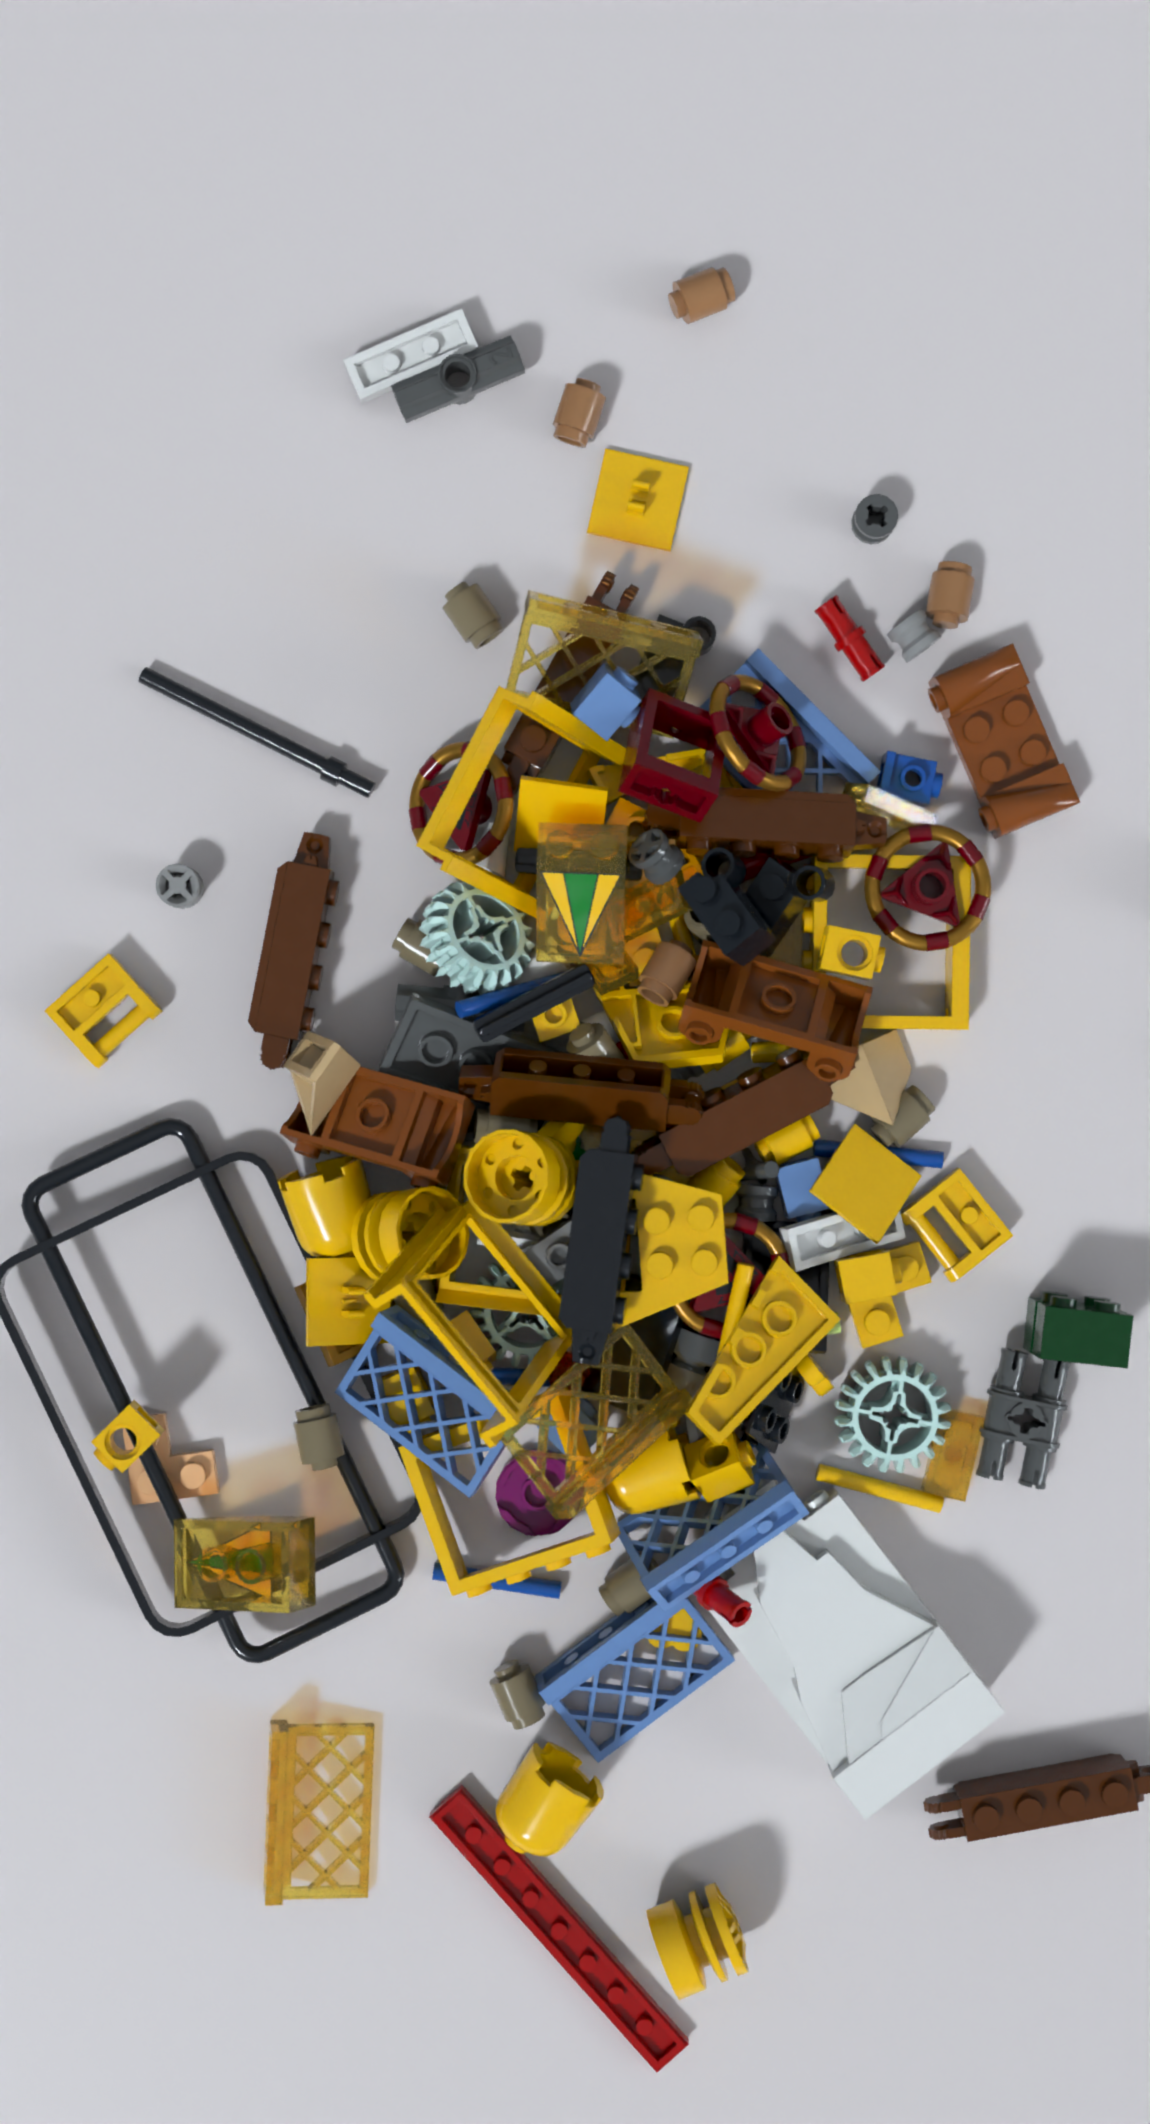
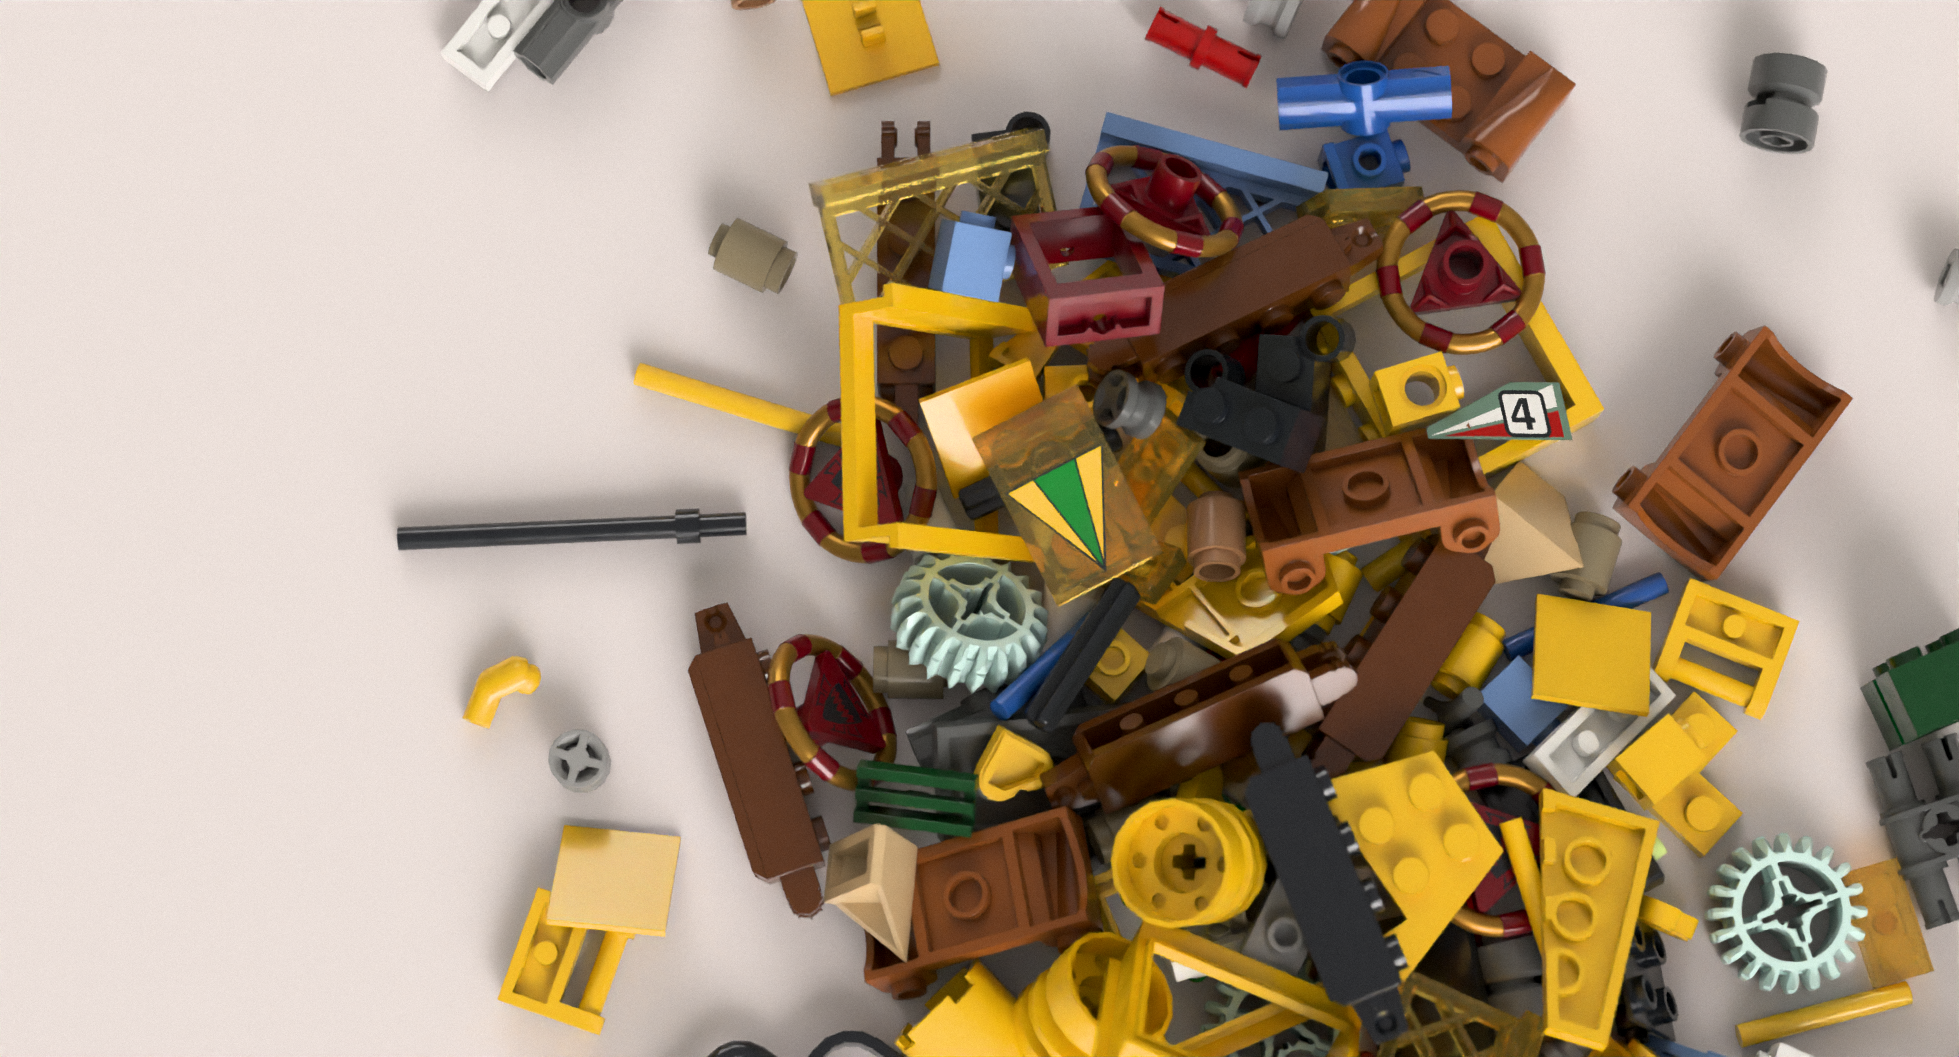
camera: 30 degrees left, 10 degrees down
none -> yellow arm [462,656,541,729]
none -> yellow piece [546,825,681,936]
none -> yellow bar [633,363,842,447]
none -> piece [767,634,897,792]
none -> dark green tile [853,759,979,837]
none -> yellow tile [974,724,1053,802]
none -> blue piece [1276,60,1452,136]
none -> sticker [1426,382,1573,440]
none -> dark orange piece [1612,325,1853,582]

